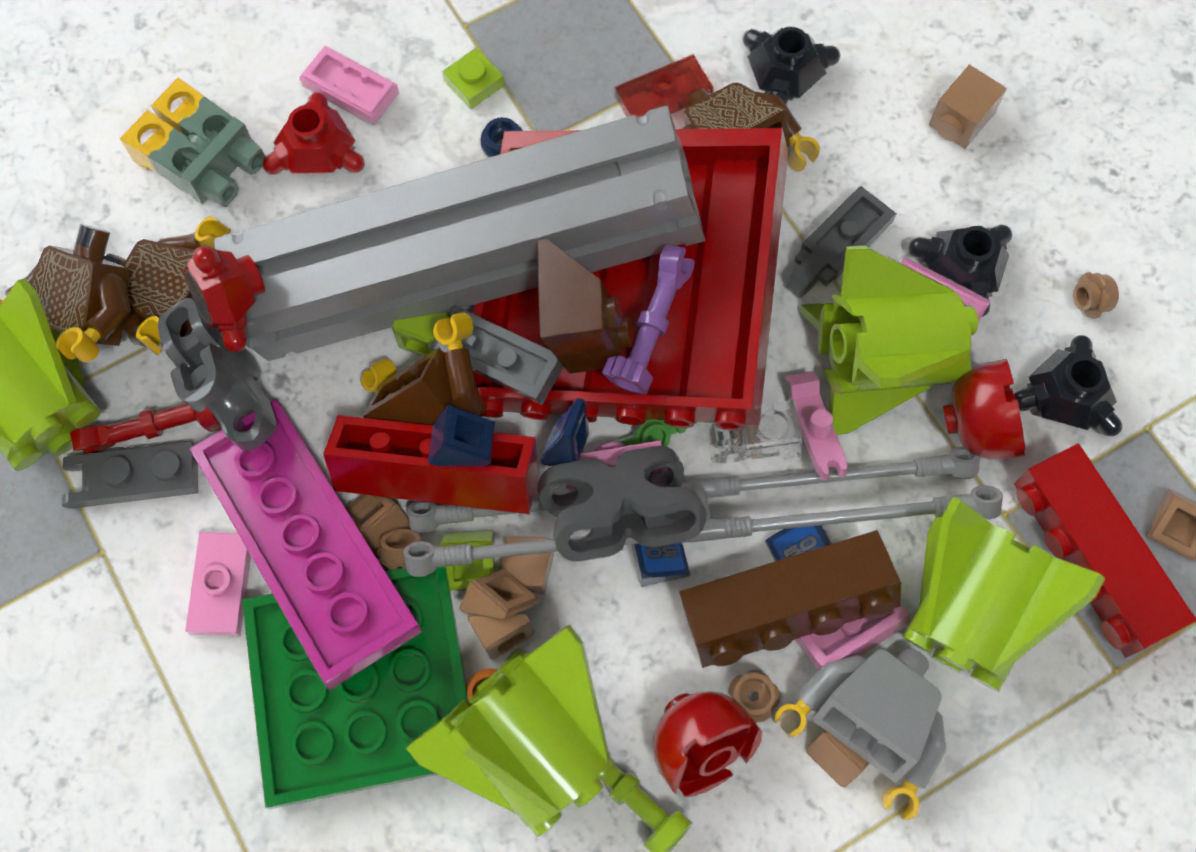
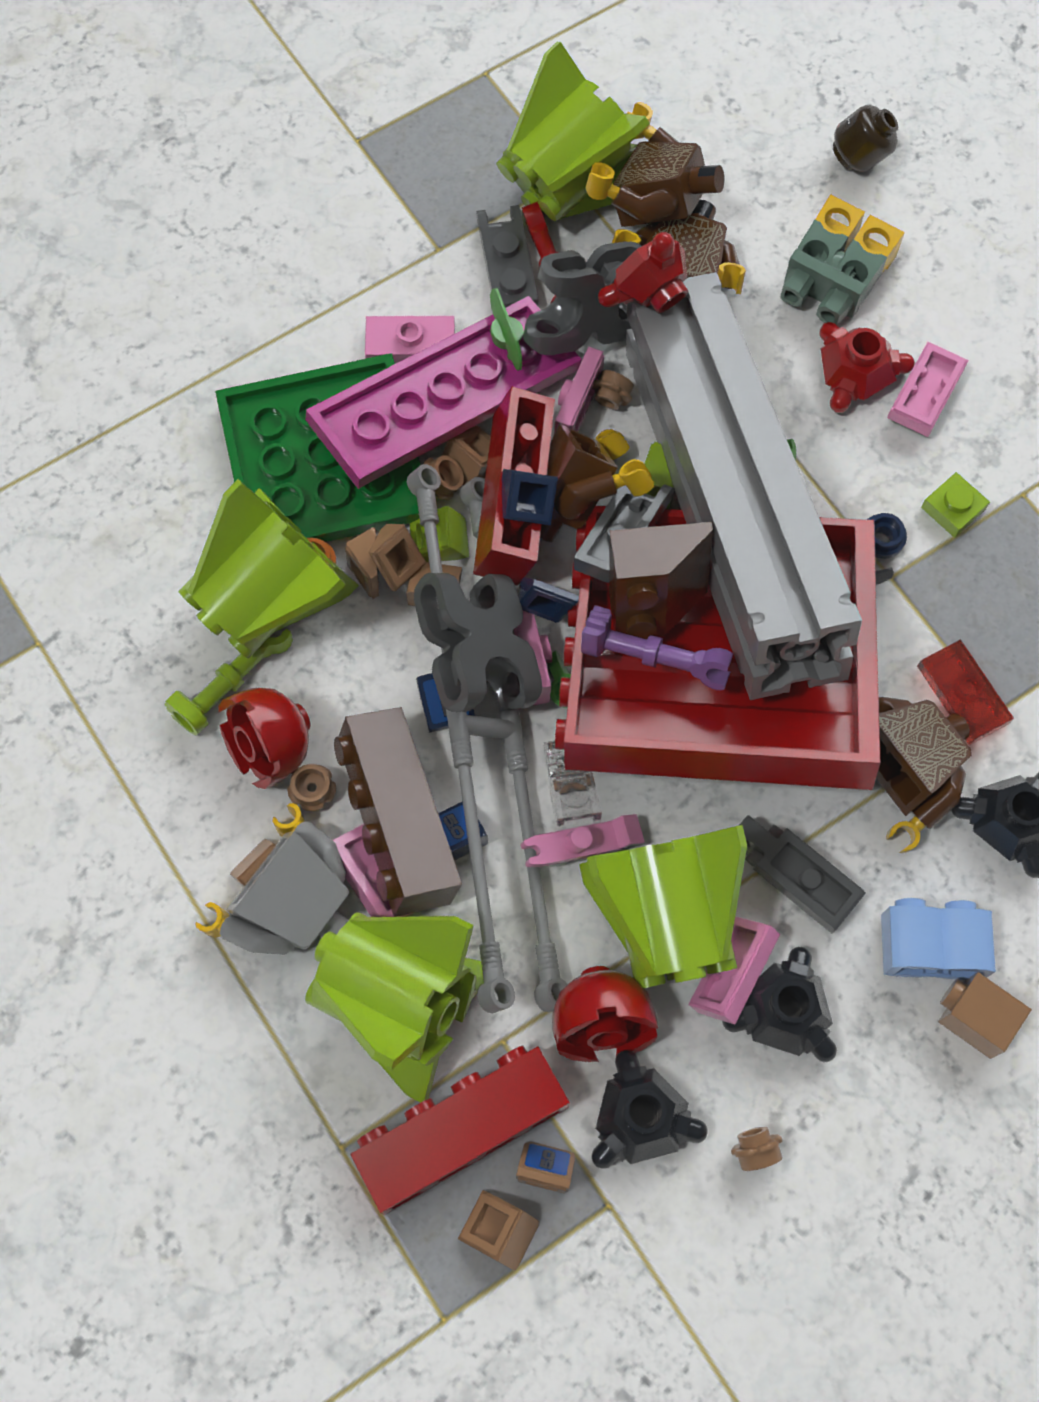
camera: 85 degrees right, 0 degrees up
none -> bright green piece [490,288,524,371]
none -> slope [516,1141,575,1194]
none -> bright pink plate [554,346,604,434]
none -> medium nougat plate [592,370,634,410]
none -> dark brown head [833,104,898,172]
none -> light blue brick [881,898,996,980]

